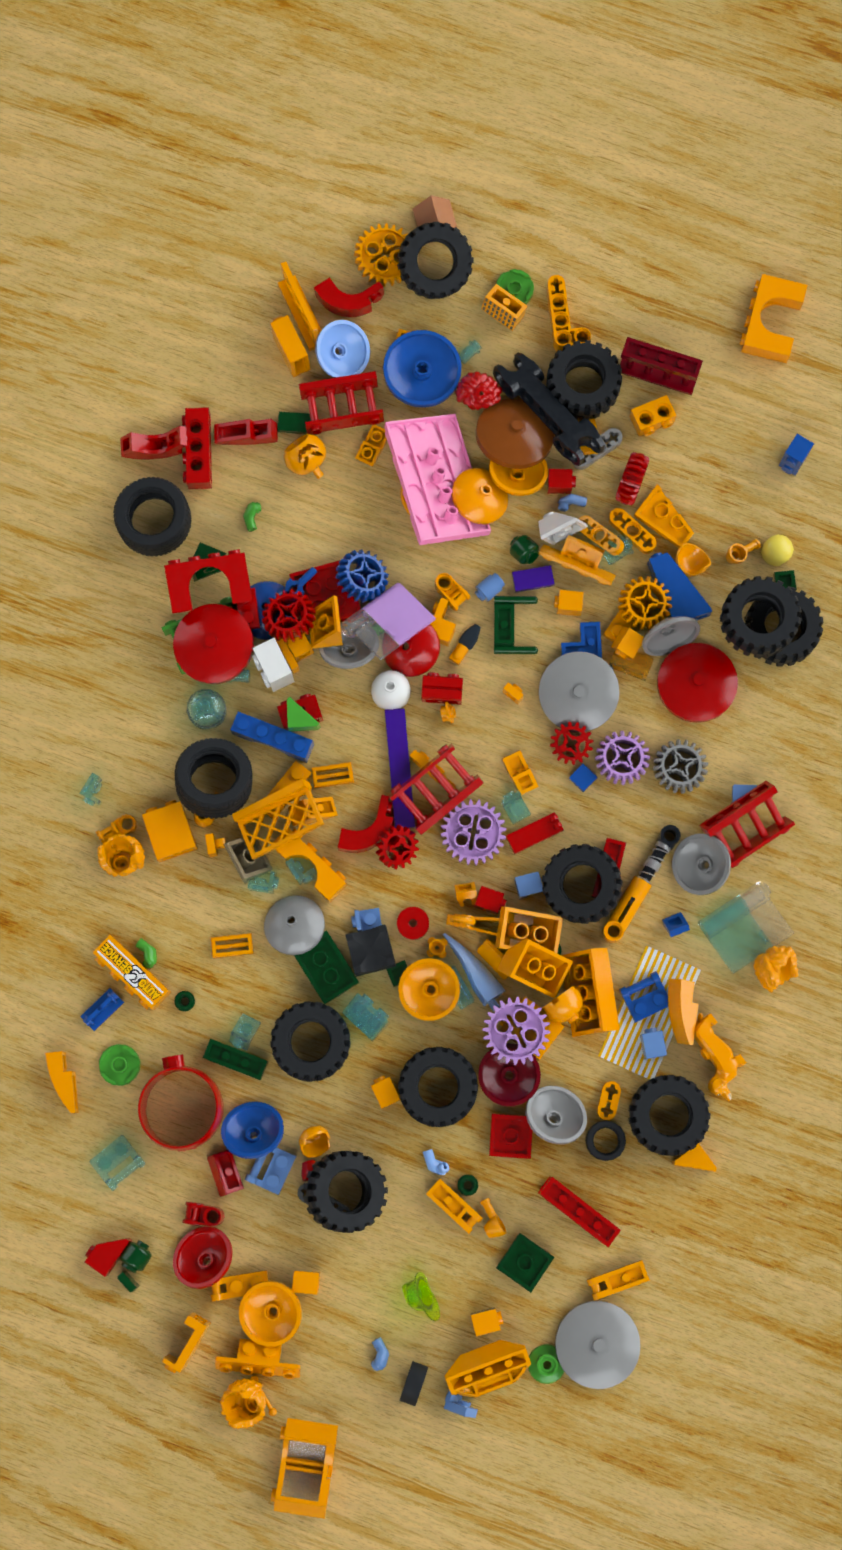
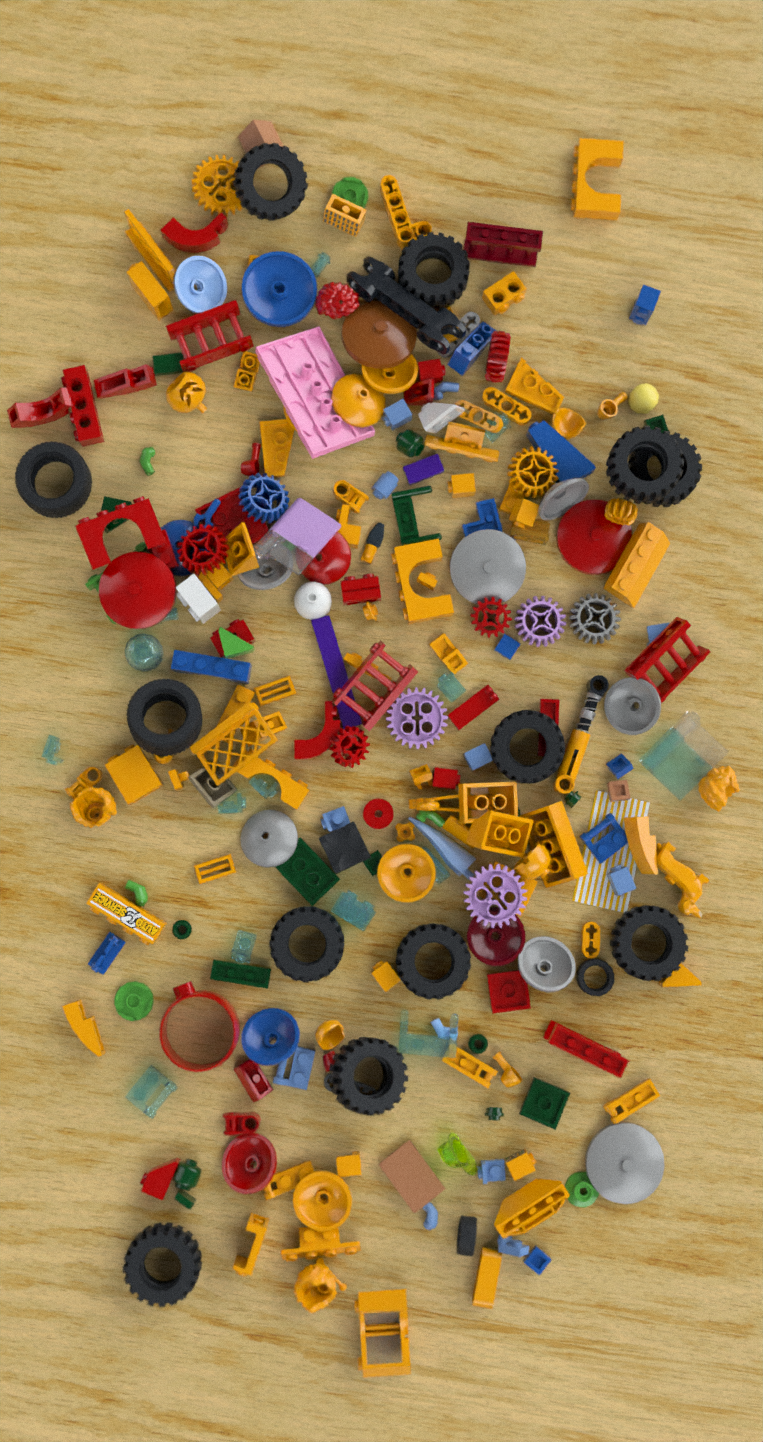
camera: 25 degrees left, 5 degrees up
none -> black tyre [123,1222,202,1307]
none -> red bar [241,443,261,477]
none -> light orange wing [259,419,295,478]
none -> nougat tile [378,1140,446,1214]
none -> medium blue brick [382,399,412,431]
none -> light orange arch [391,539,454,624]
none -> clear light blue plate [398,1009,458,1058]
none -> red slope [404,378,434,406]
none -> bright green arm [416,810,446,827]
none -> blue slope [448,321,496,376]
none -> light orange beam [472,1247,502,1309]
none -> medium blue bracket [477,1159,506,1184]
none -> dark green plate [484,1107,504,1121]
none -> blue plate [523,1245,552,1276]
none -> dark green plate [564,791,581,808]
none -> light orange slope [603,522,670,608]
none -> light orange gear [604,498,638,526]
none -> nougat plate [607,780,630,802]

